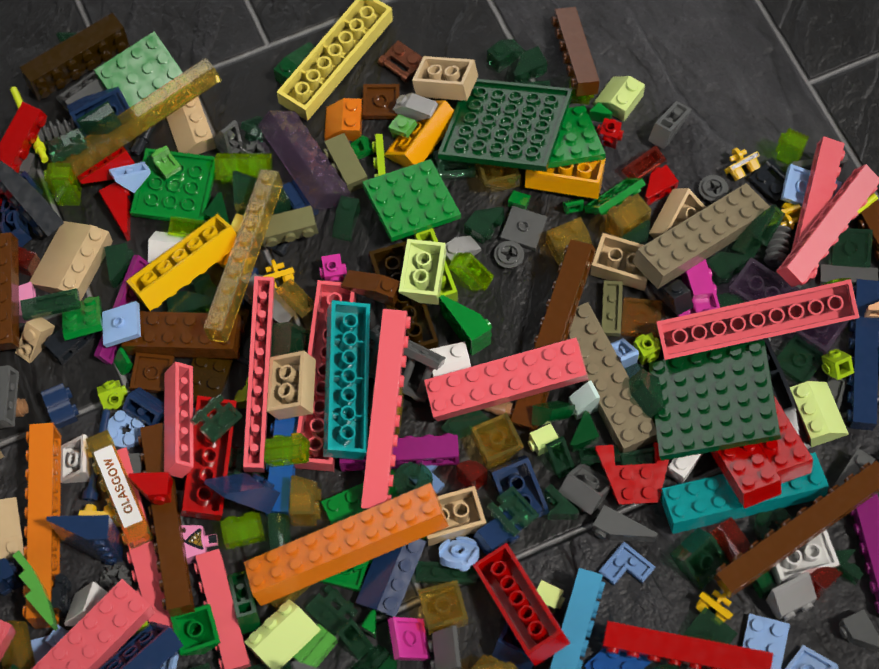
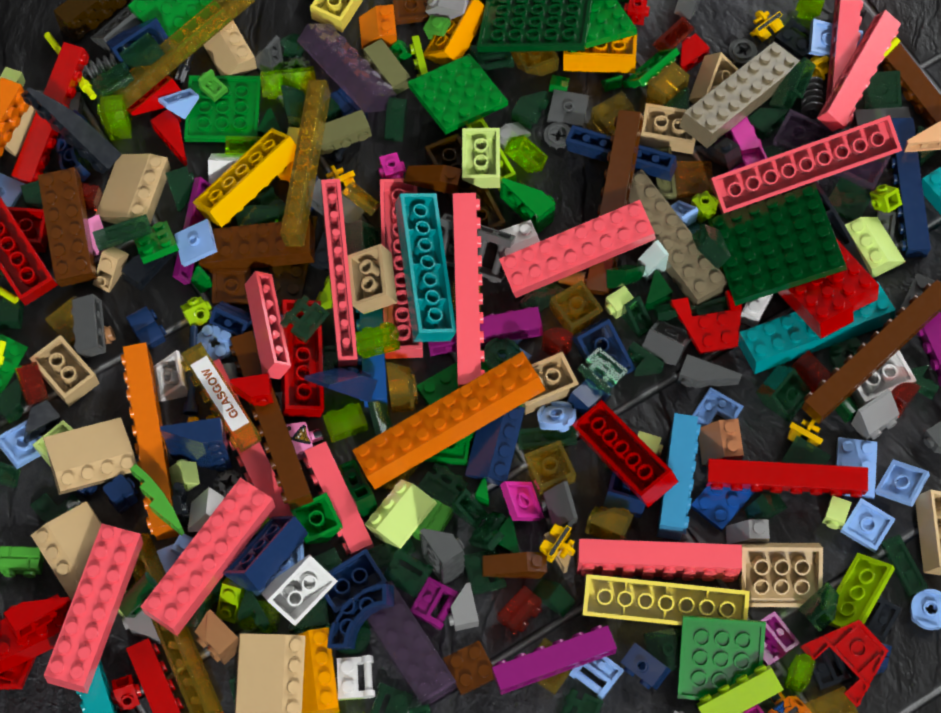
camera: 10 degrees left, 0 degrees up
none -> yellowish green brick [169,459,200,491]
none -> dark blue brick [566,125,677,182]
none -> nougat slope [698,419,744,466]

